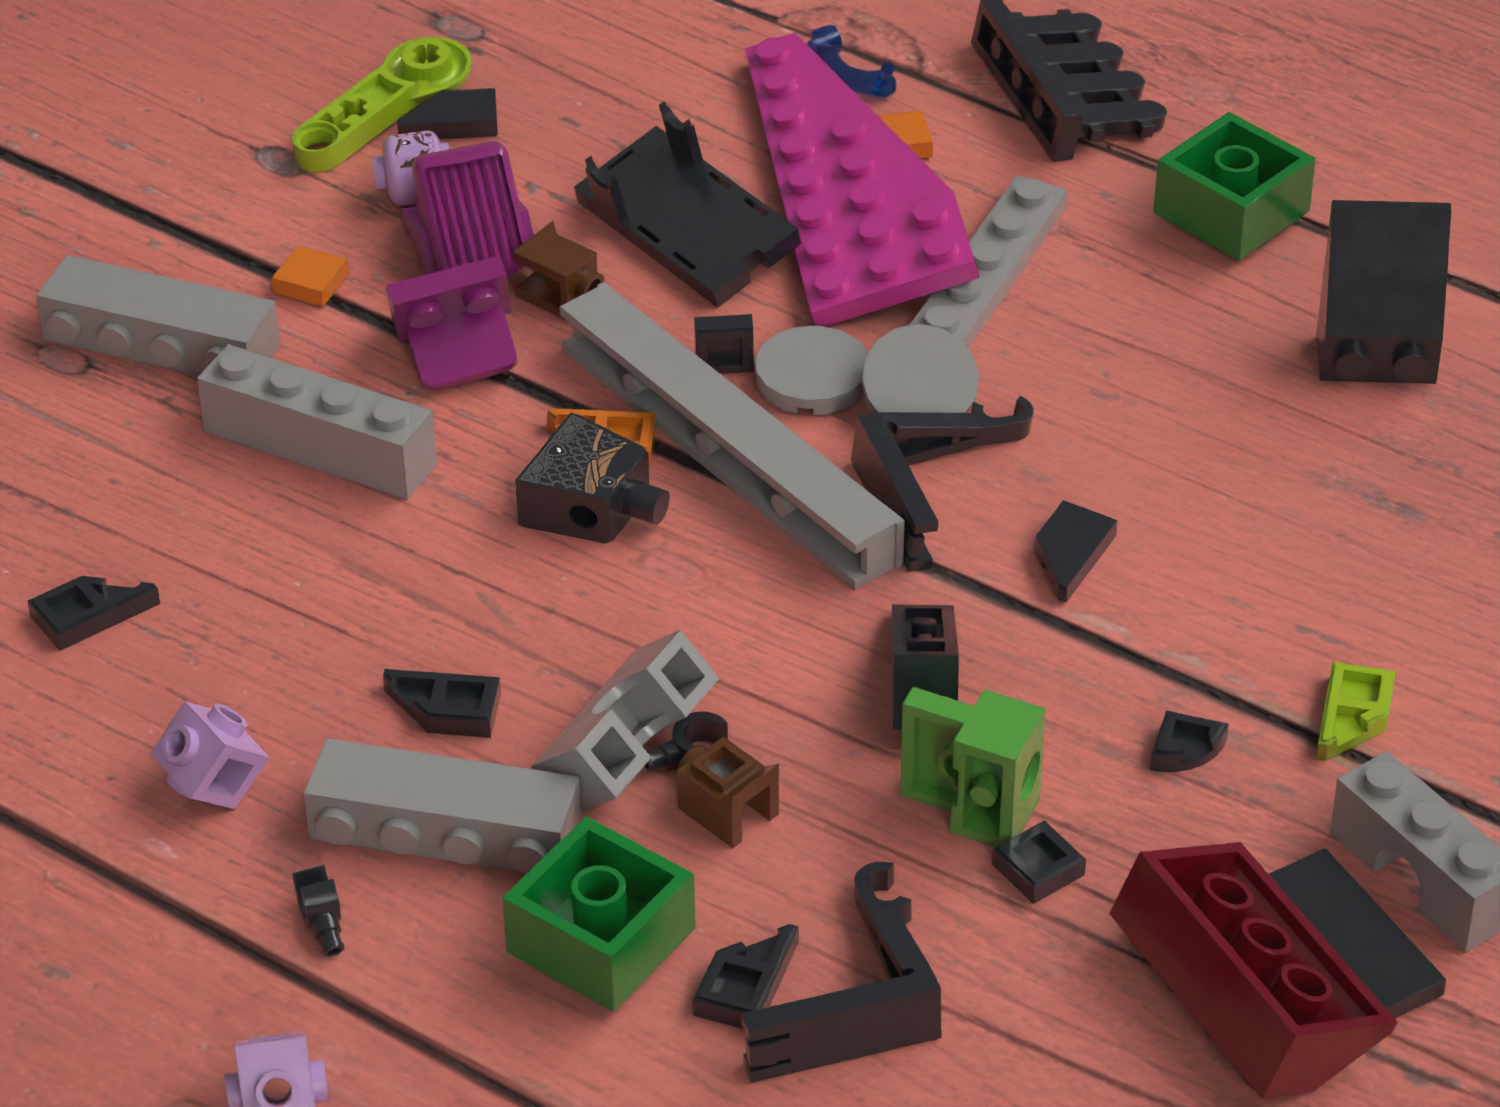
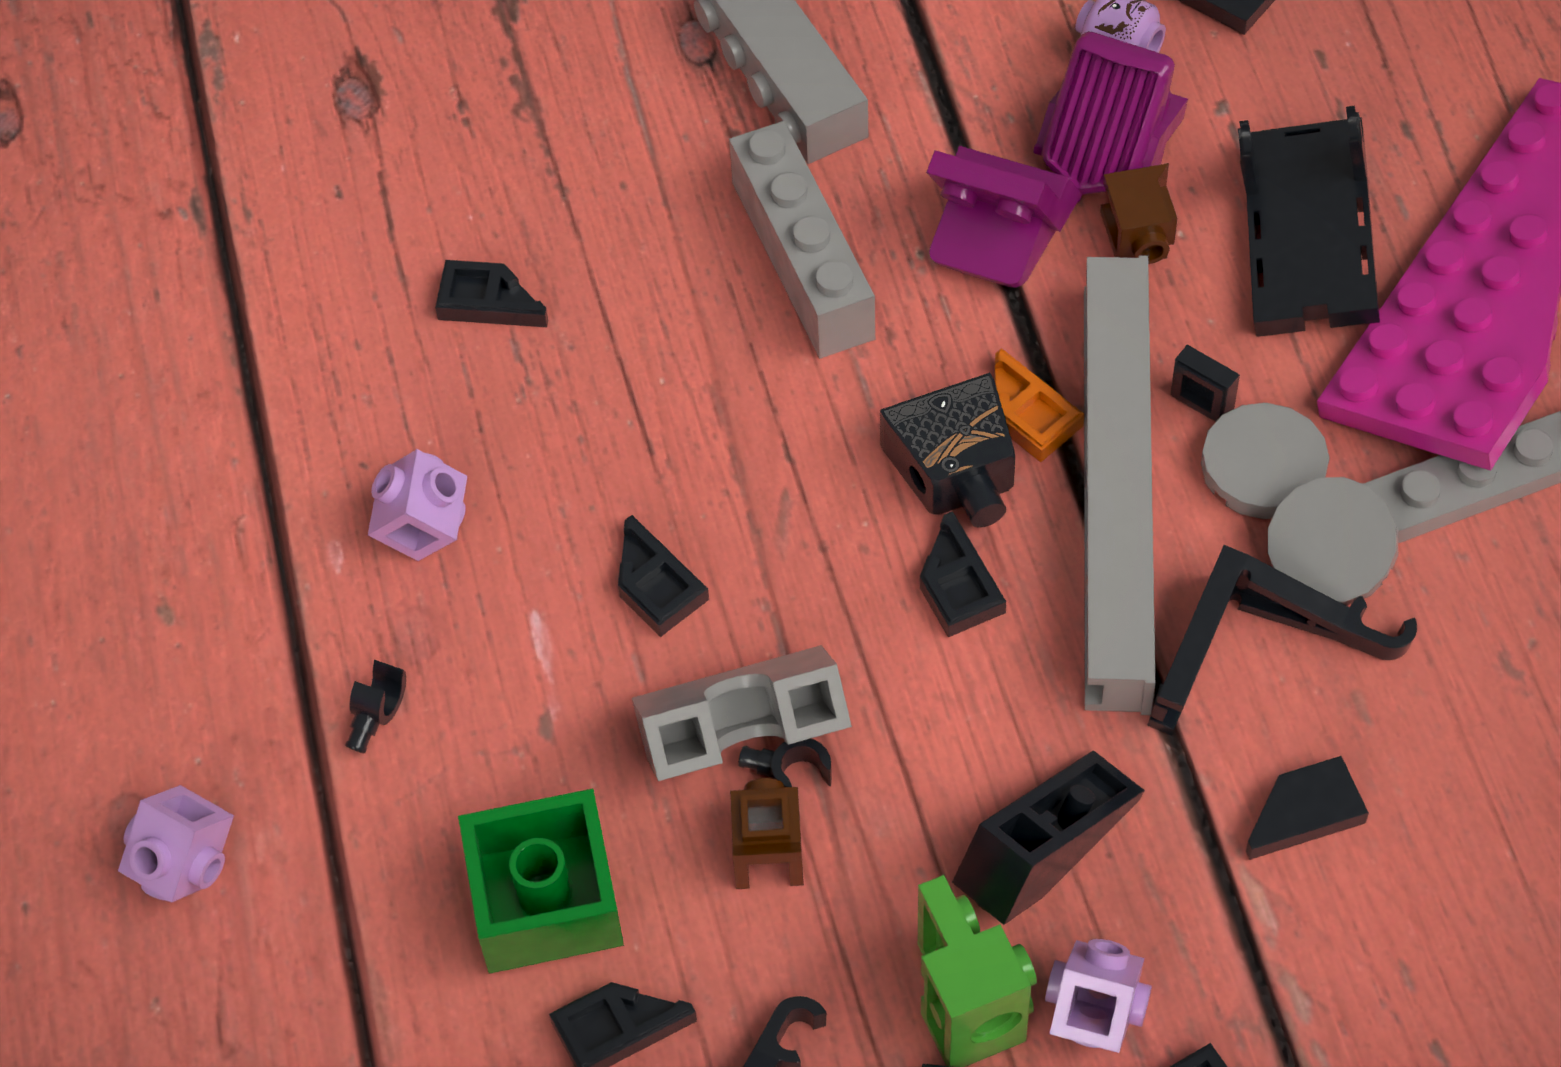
camera: 45 degrees right, 15 degrees up
orange tile [271,246,349,307] -> none
light grey brick [304,738,582,874] -> none
none -> black tile [920,511,1006,637]
none -> lavender brick [1045,939,1152,1053]

